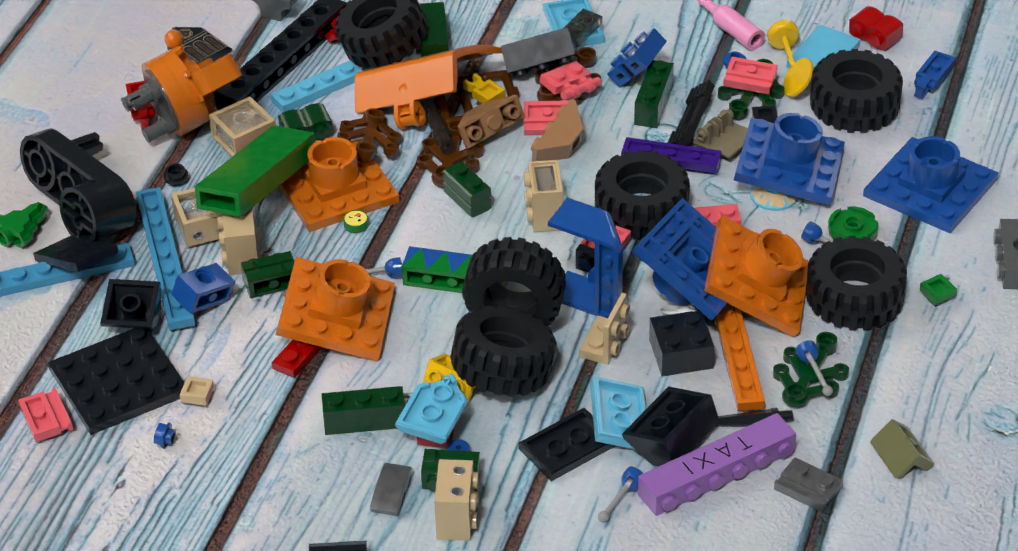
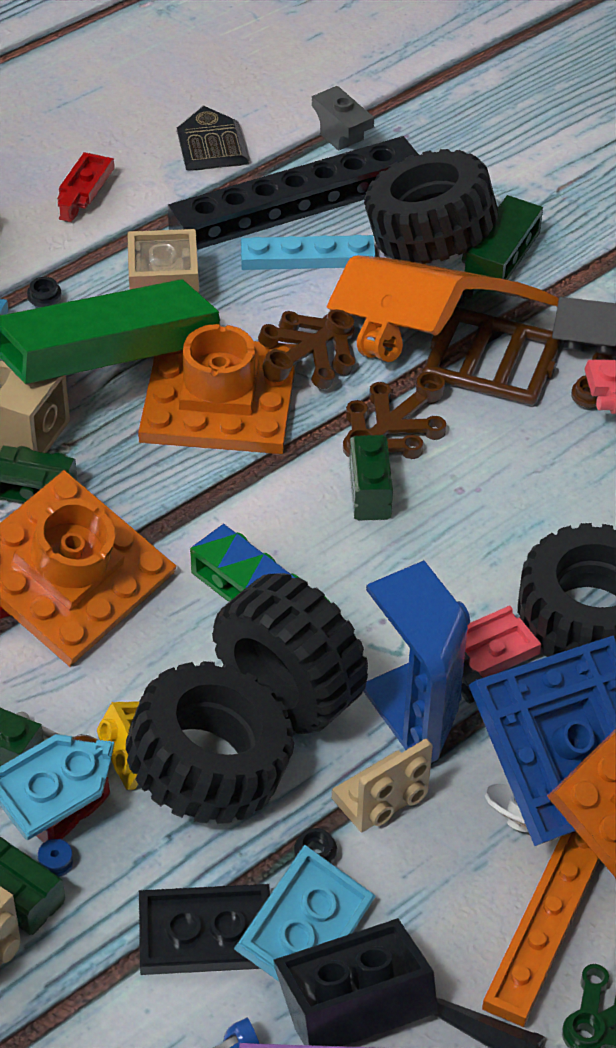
camera: 30 degrees right, 5 degrees up
orange piece [121,30,242,143] -> none
dark green brick [278,103,333,140] -> none
tile [343,210,369,233] -> none
blue hinge [365,257,402,278] -> none
clear smoke pin [424,105,456,154] -> none
medium nougat slope [458,95,525,149] -> none
yellow plate [463,73,506,103] -> none
coral plate [524,101,569,136] -> none
tan piece [524,160,563,232] -> none
medium nougat slope [531,98,583,162] -> none
black brick [649,310,714,377] -> none
none -> black plate [294,828,337,864]

